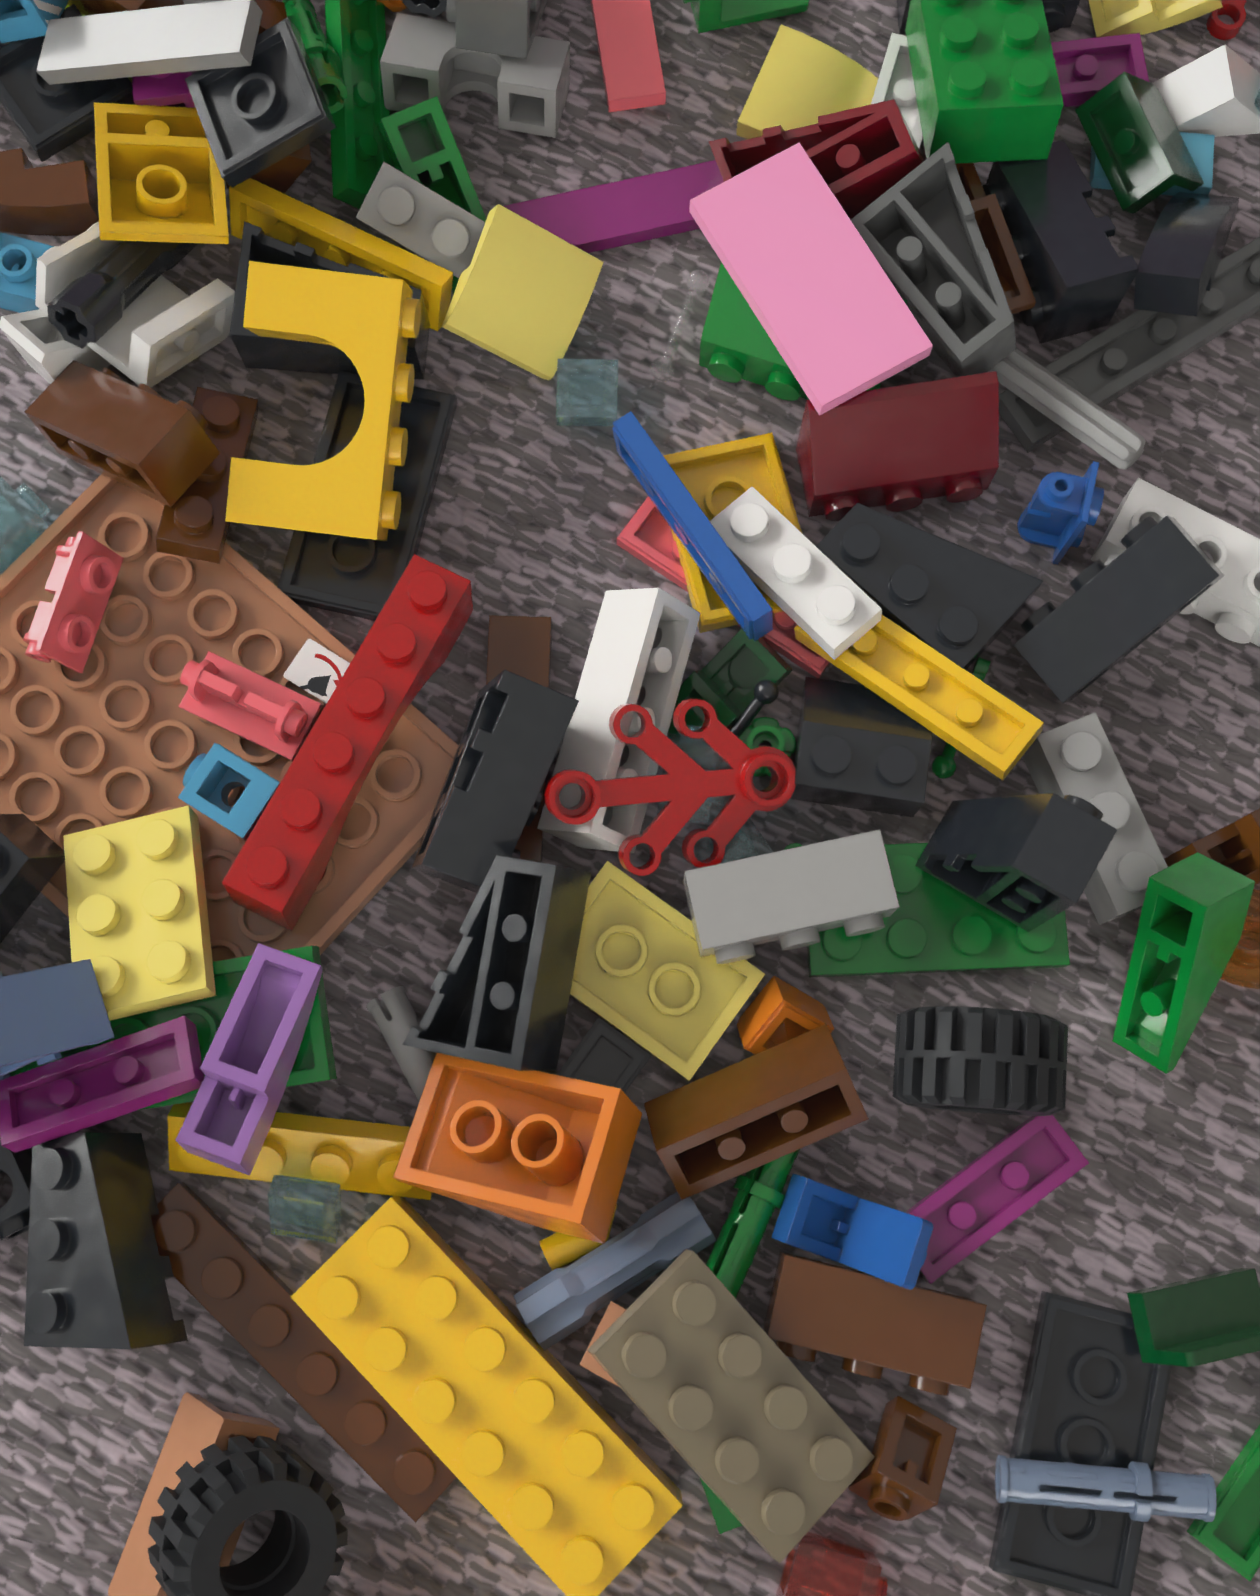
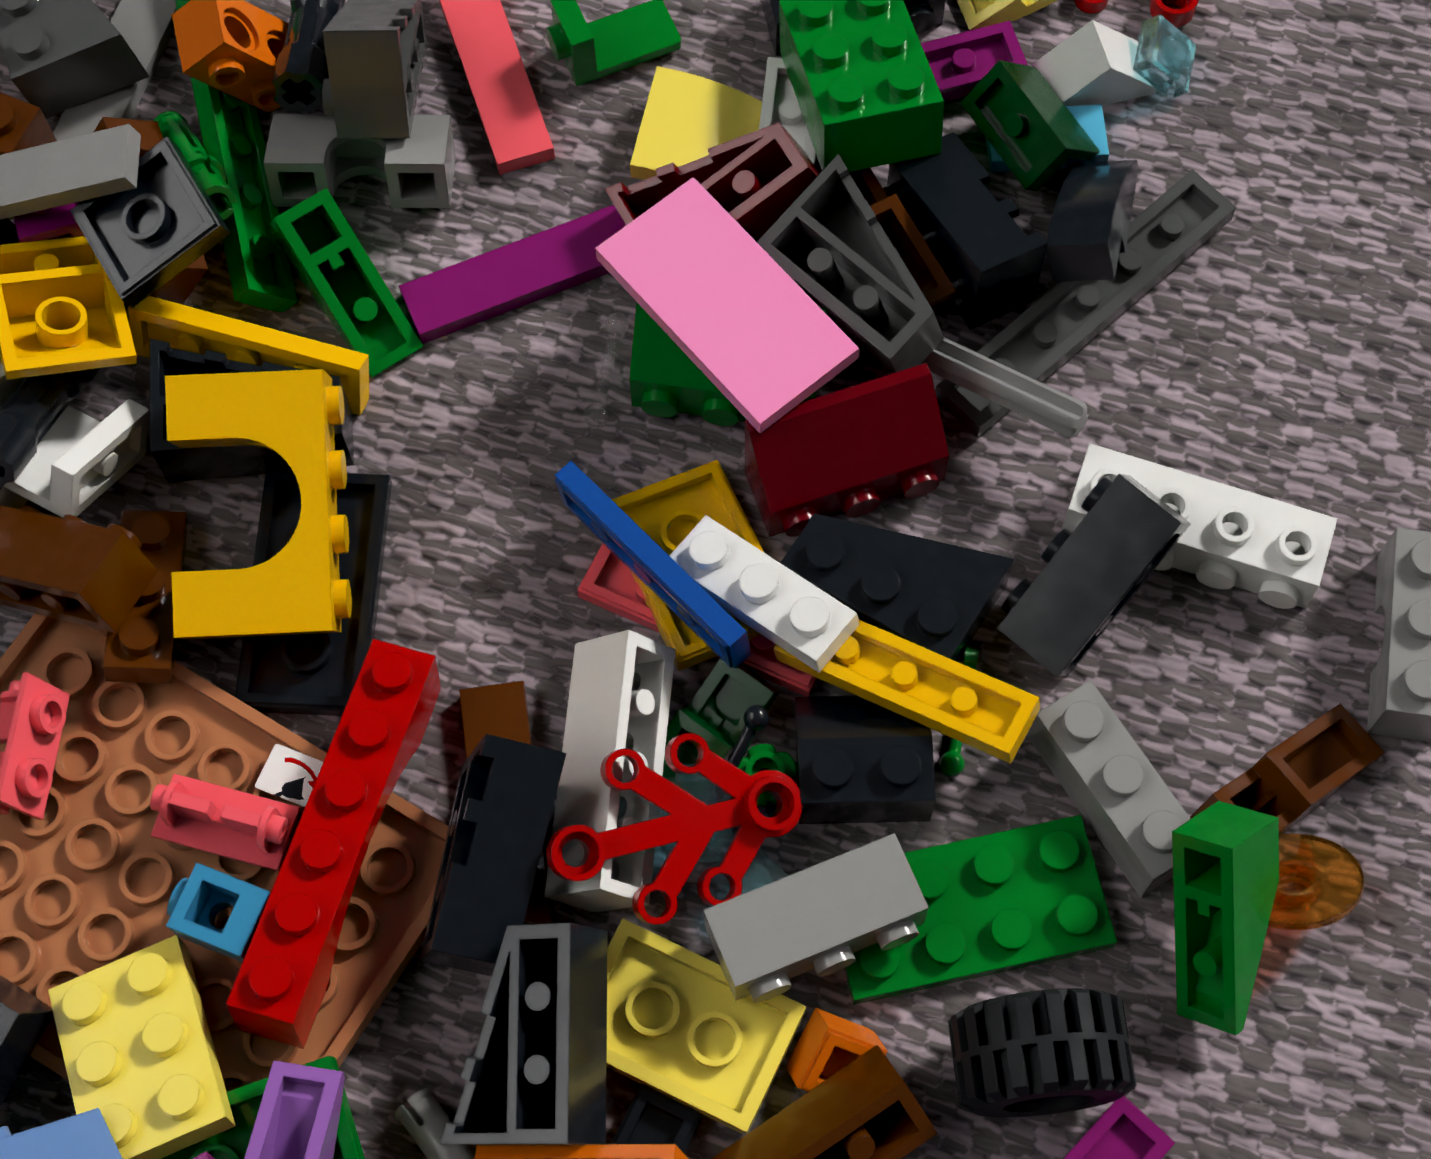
camera: 10 degrees left, 10 degrees down
light grey plate [355,162,485,278] -> none
light yellow slope [442,204,603,380] -> none
clear light blue plate [556,359,619,426] -> none
black wedge [915,793,1118,932] -> none
blue hinge [1017,461,1104,565] -> none

